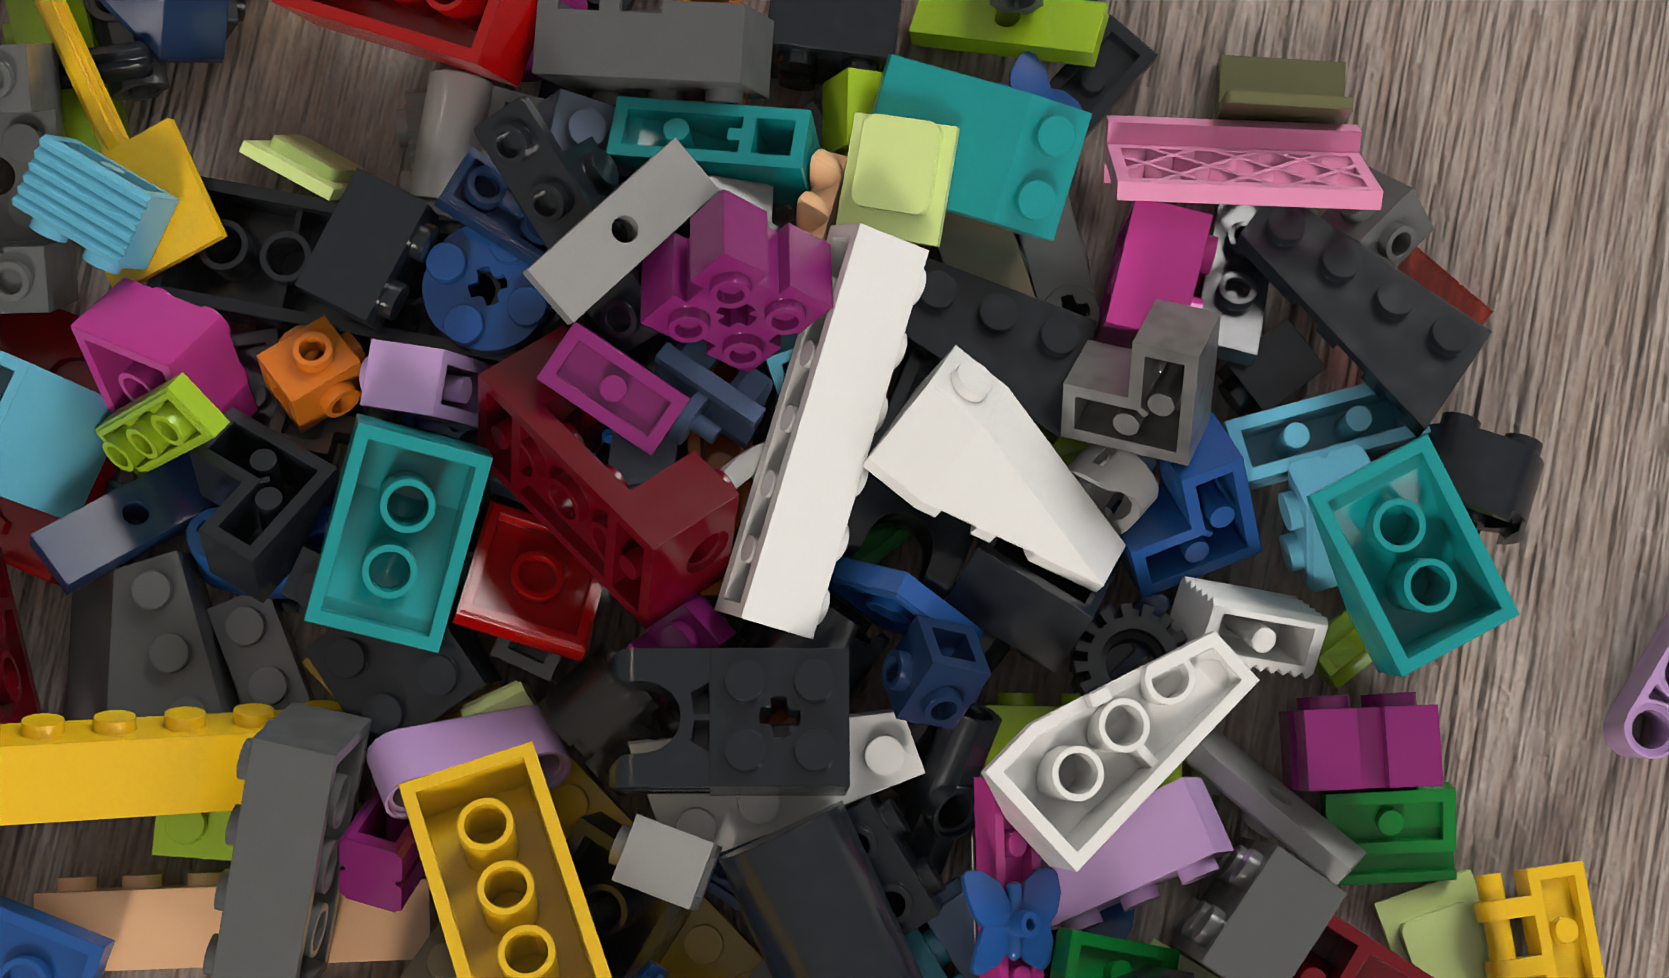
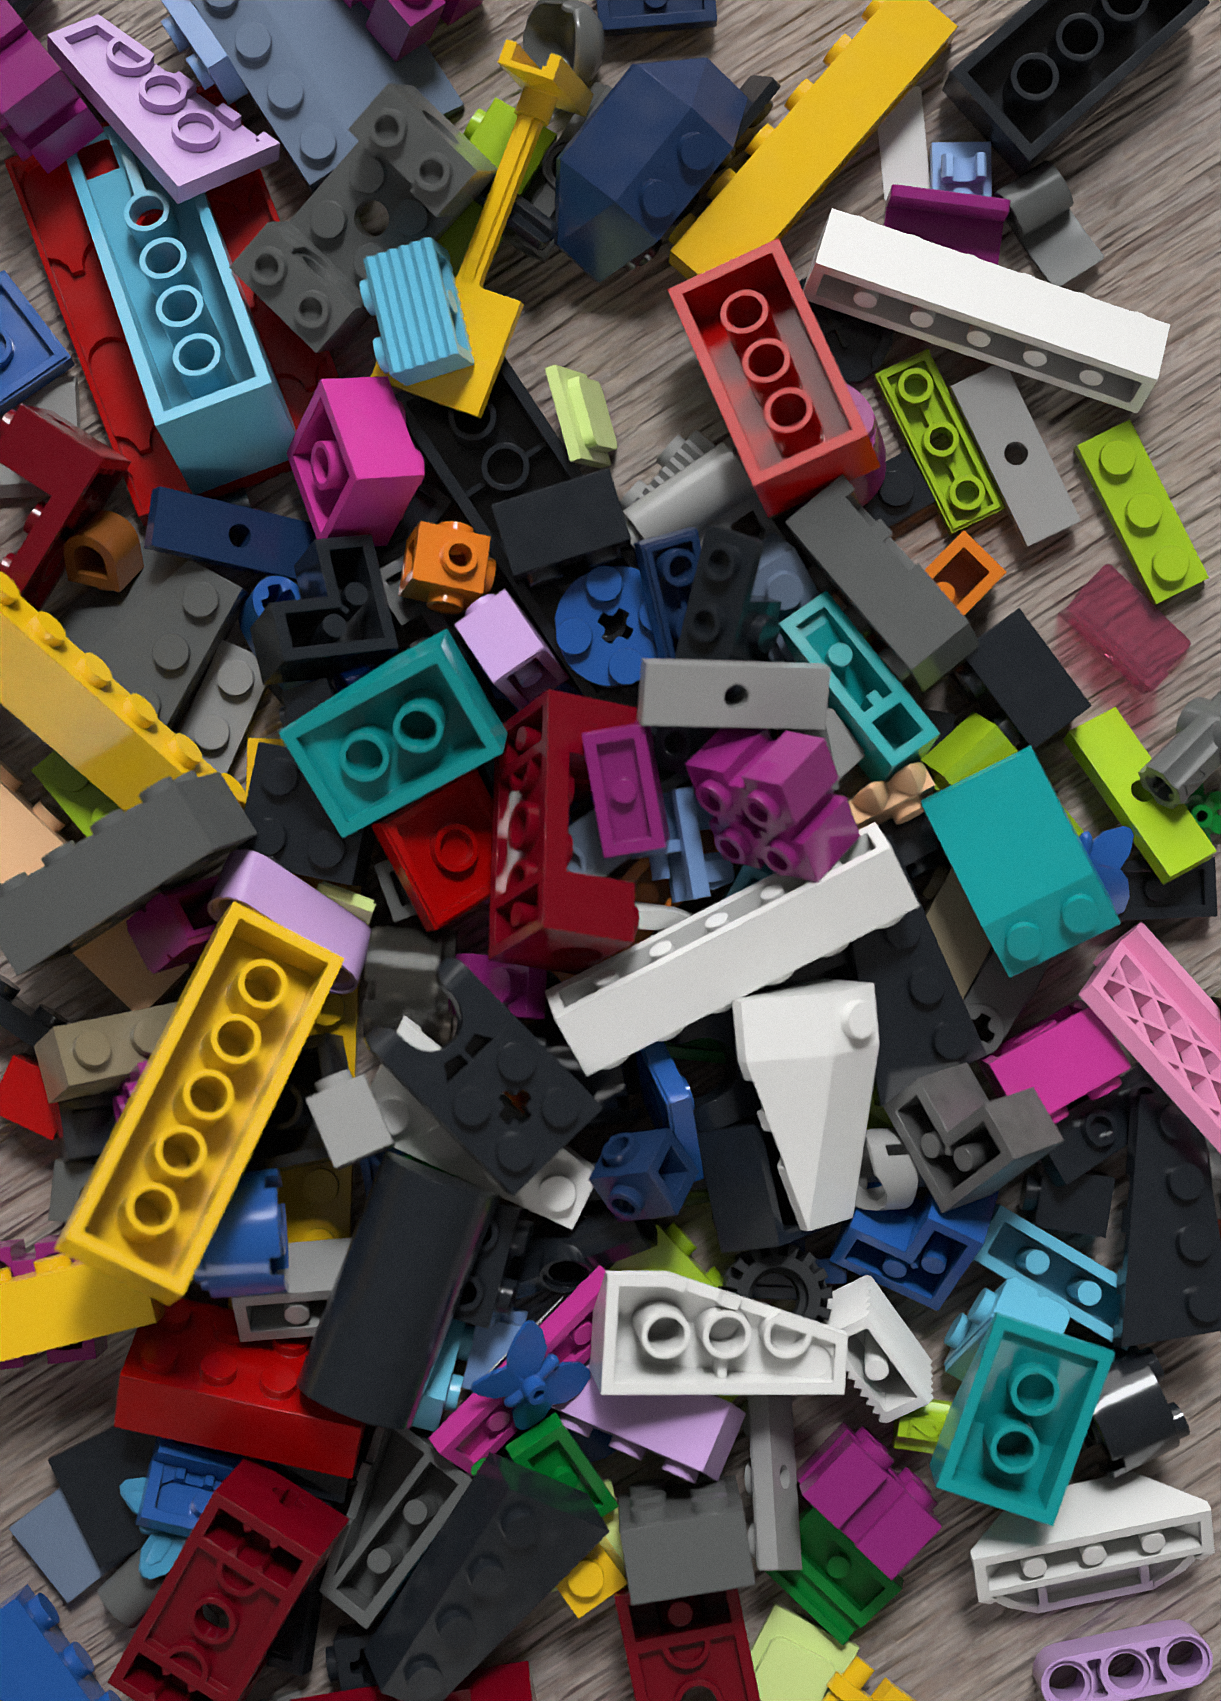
camera: 45 degrees right, 5 degrees up
lime tile [95,372,230,476] -> none
yellowish green piece [836,112,960,247] -> none
none -> dark orange plate [63,511,144,592]
none -> white wedge [970,1471,1215,1614]

